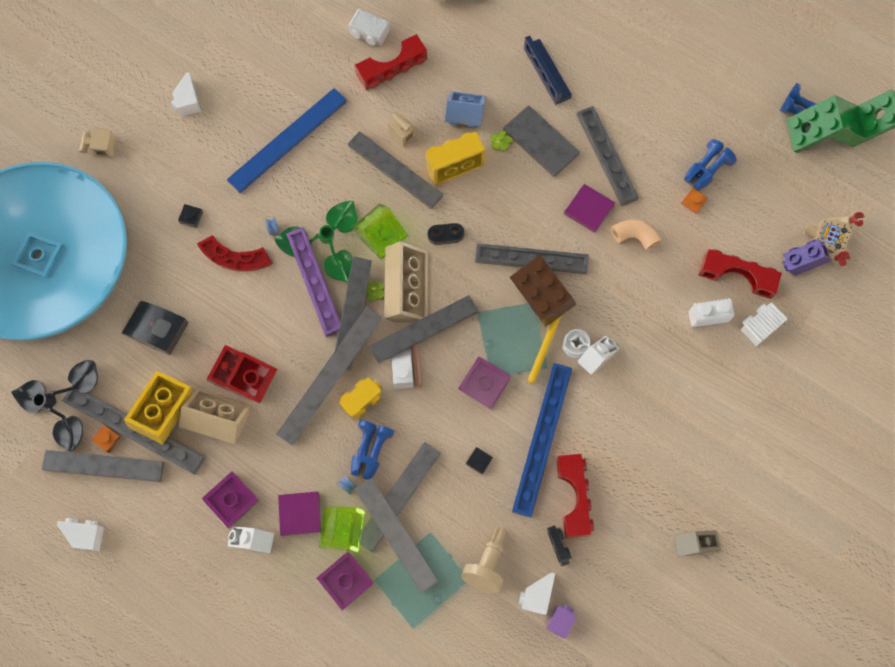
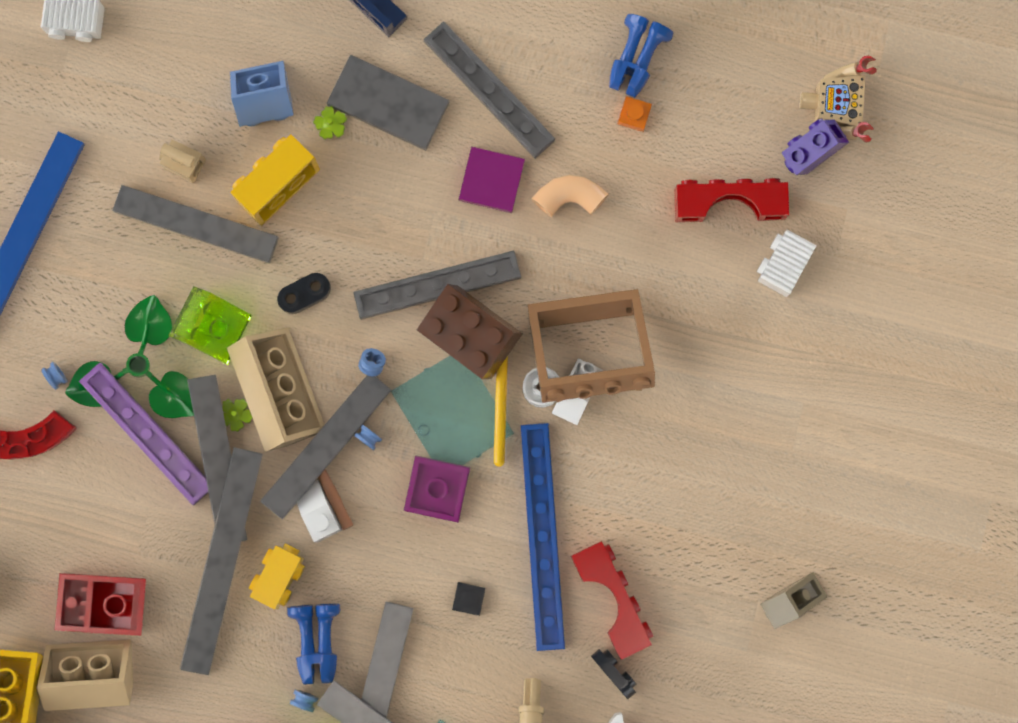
camera: 20 degrees left, 10 degrees up
red arch [355,34,427,90] -> none
white brick [688,298,734,327] -> none
none -> medium blue bush [354,424,382,450]
none -> medium blue bush [358,348,386,376]
none -> medium nougat window [527,289,655,403]

